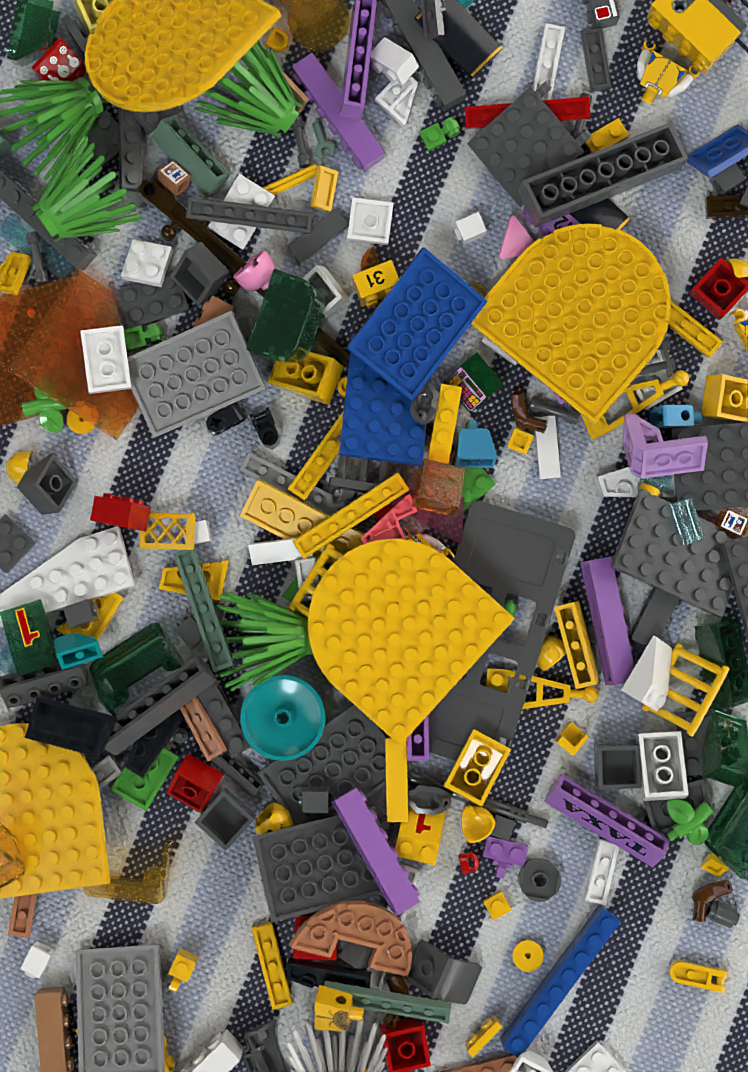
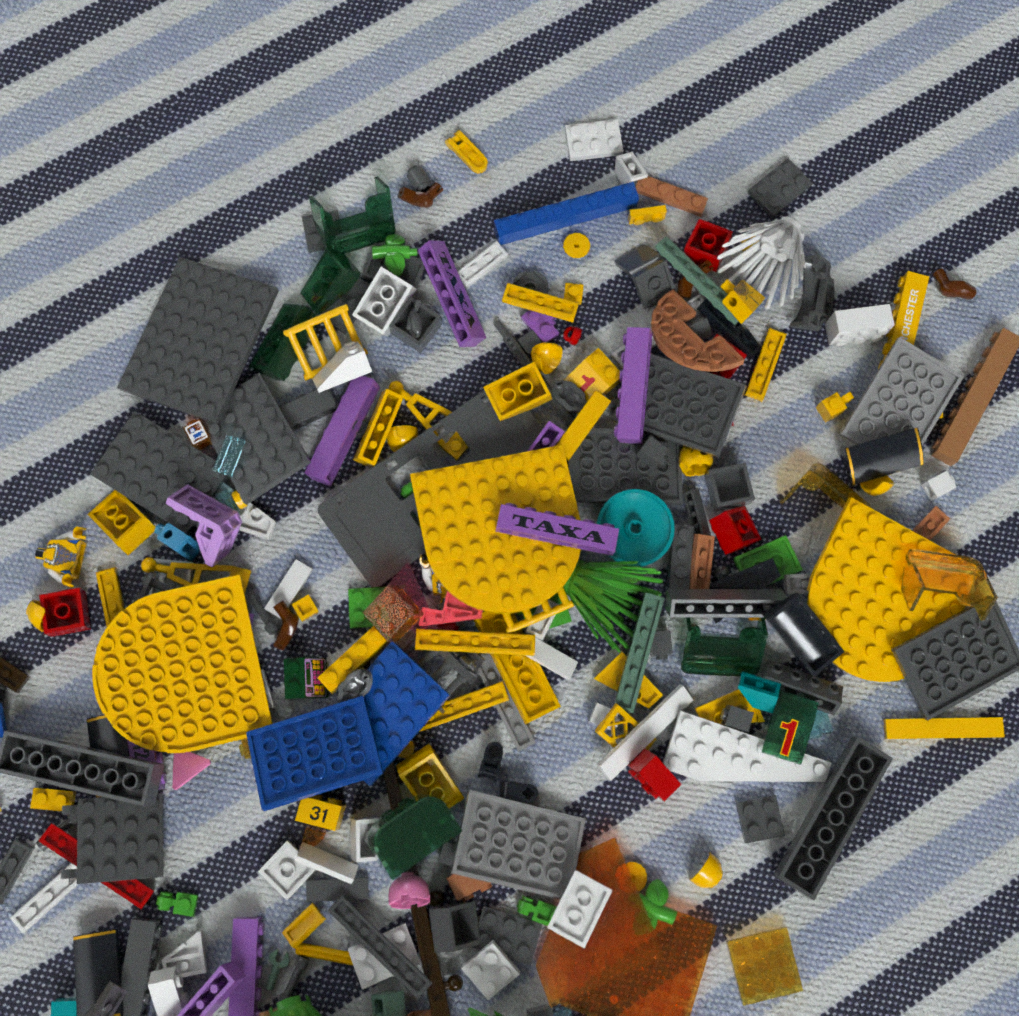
camera: 150 degrees left, 10 degrees down
dark grey slope [17,454,77,515] -> none
white brick [453,212,487,245] -> none
dark azure torso [454,420,497,468] -> none
yellow panel [554,722,589,756] -> none
yellow plate [700,852,730,877] -> none
none -> white tile [295,842,359,884]
none -> dark grey piece [406,300,422,339]
none -> medium lavender brick [495,503,619,556]
none -> yellow plate [502,283,579,322]
none -> white tile [597,685,693,781]
none -> black slope [840,427,924,486]
none -> yellow helmet [860,475,895,496]

